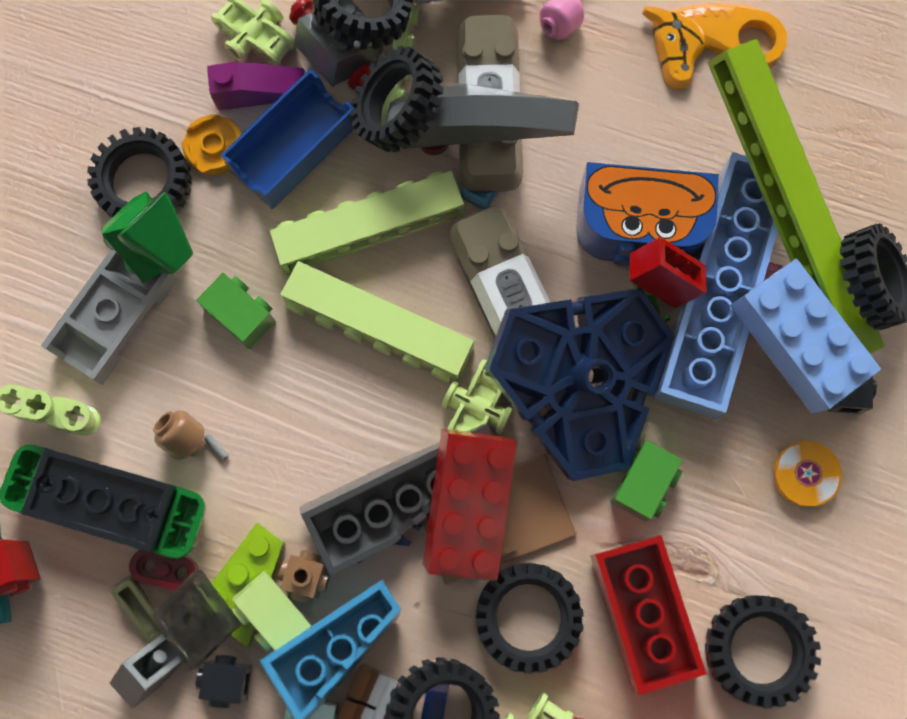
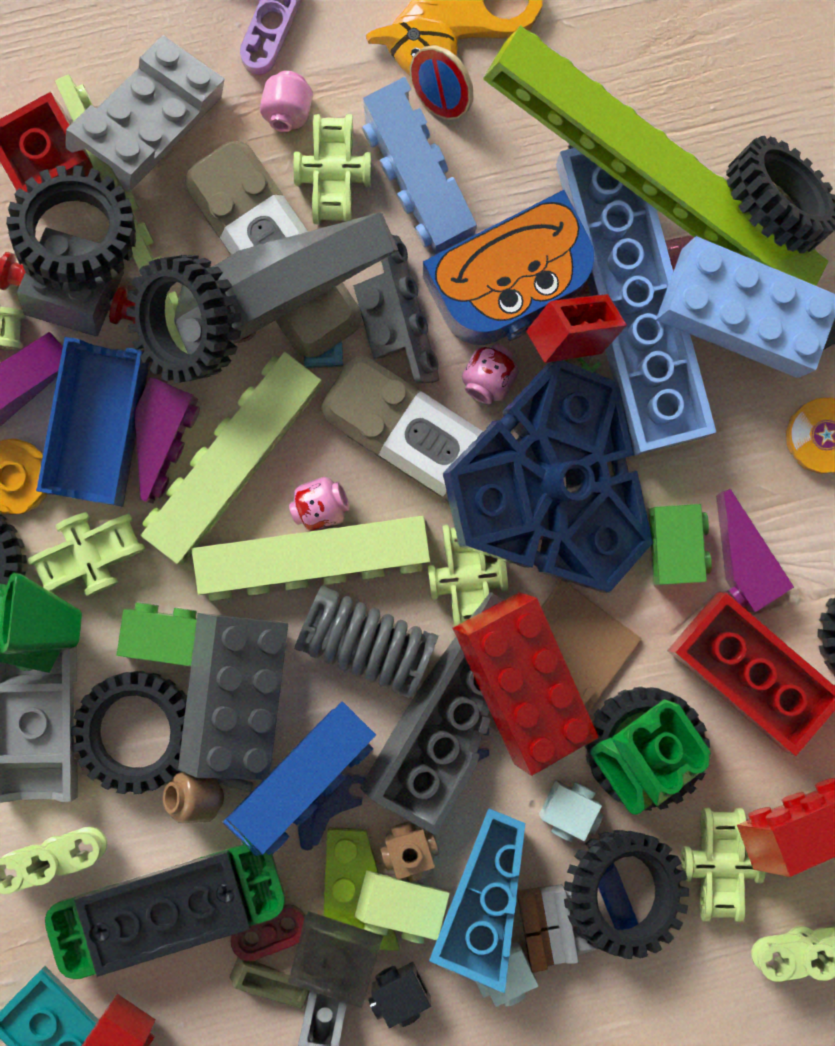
camera: 40 degrees left, 10 degrees up
none -> yellowish green axle [28,512,146,597]
none -> black tyre [71,671,187,795]
none -> magenta slope [134,377,200,504]
none -> dark grey brick [178,613,288,780]
none -> blue brick [222,701,376,856]
none -> bright pink head [289,477,350,532]
none -> yellowish green axle [293,114,371,224]
none -> dark grey piece [294,585,439,700]
none -> clear blue piece [297,773,366,851]
none -> dark grey bracket [353,235,439,384]
none -> light blue wedge [362,77,477,255]
none -> piece [410,45,474,120]
none -> bright pink head [462,344,519,404]
none -> light aqua brick [539,780,603,842]
none -> green piece [591,699,711,815]
none -> magenta slope [716,489,794,612]

